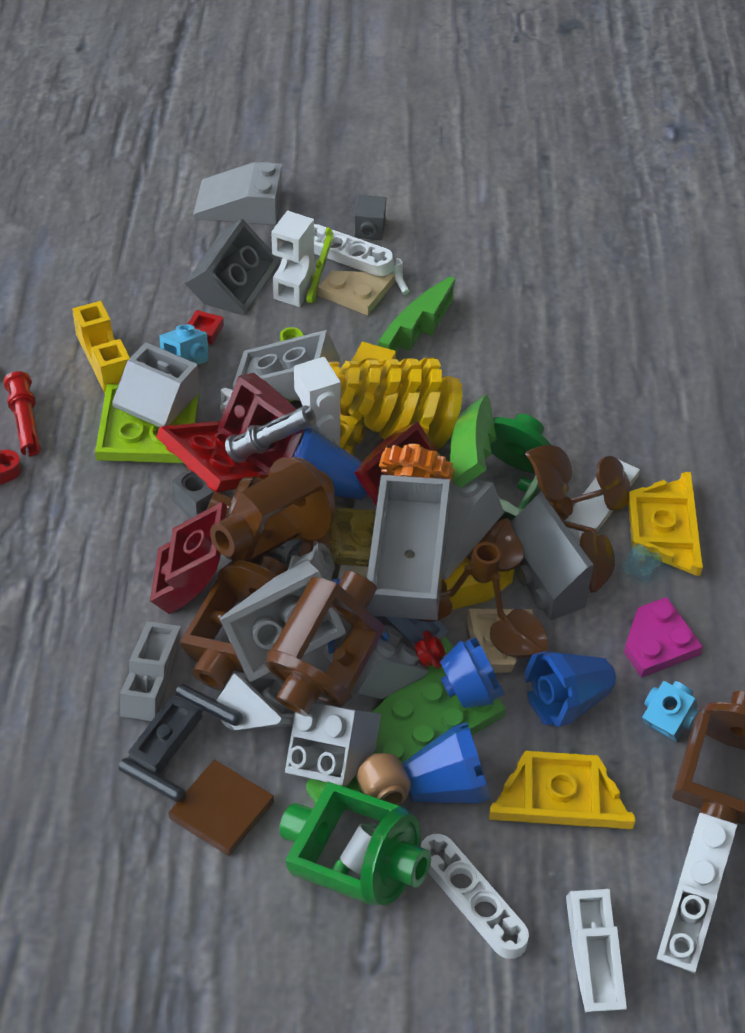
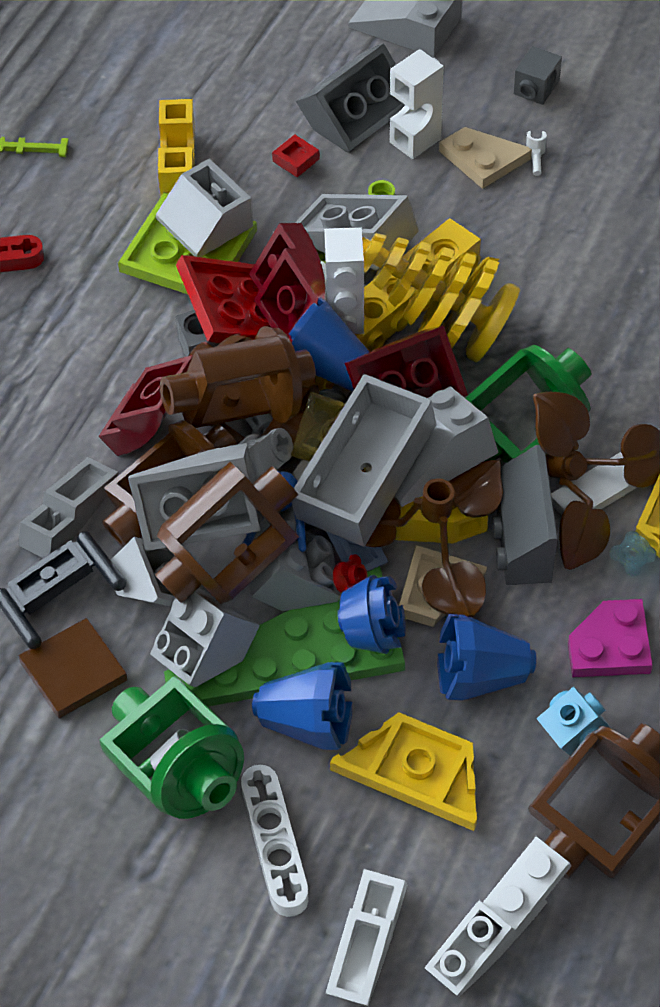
camera: 25 degrees right, 5 degrees up
red pin [3,371,41,457] -> none
medium azure brick [159,324,208,365] -> none
flat silver pin [225,405,316,463] -> none
lime piece [306,227,335,303] -> none
white beam [314,224,395,276] -> none
medium nougat head [357,753,411,806] -> none
bright green slope [378,276,455,353] -> none
orange gear [379,444,454,484] -> none
bright green slope [450,394,497,488] -> none

